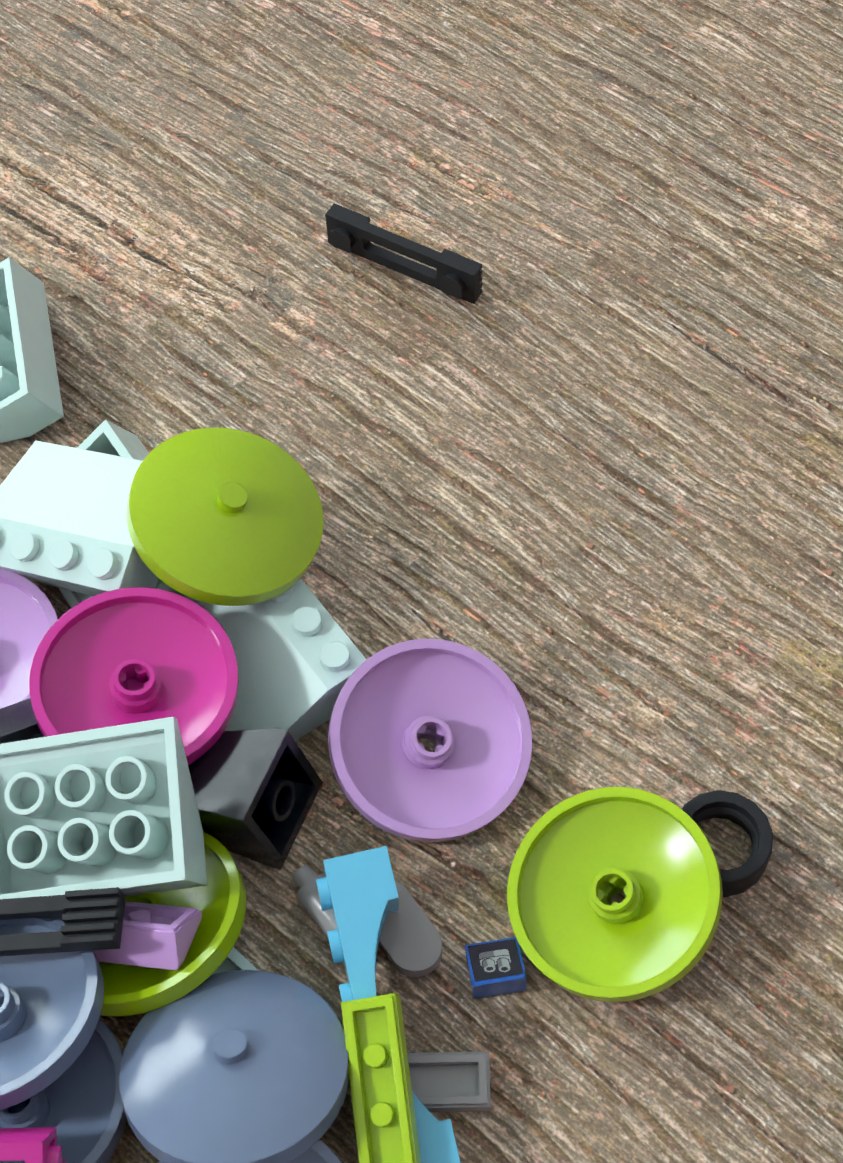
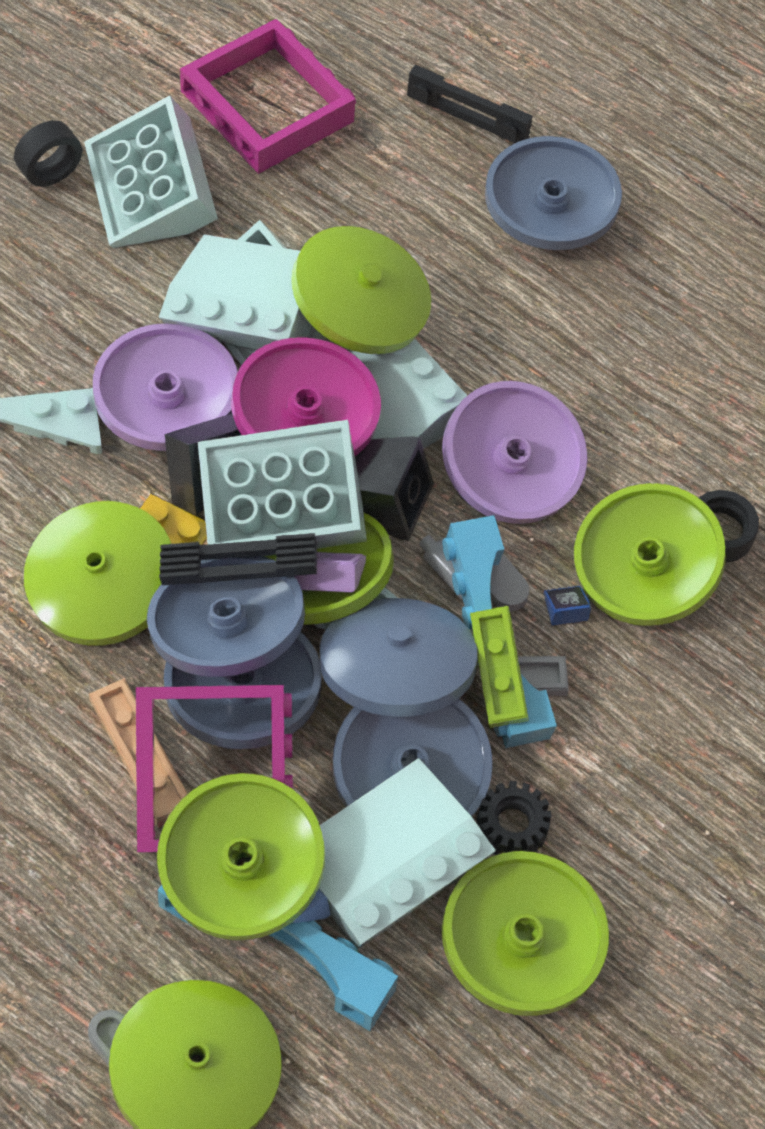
camera: 10 degrees left, 0 degrees up
none -> dark pink window [180,19,356,174]
none -> sand blue dish [485,136,622,250]

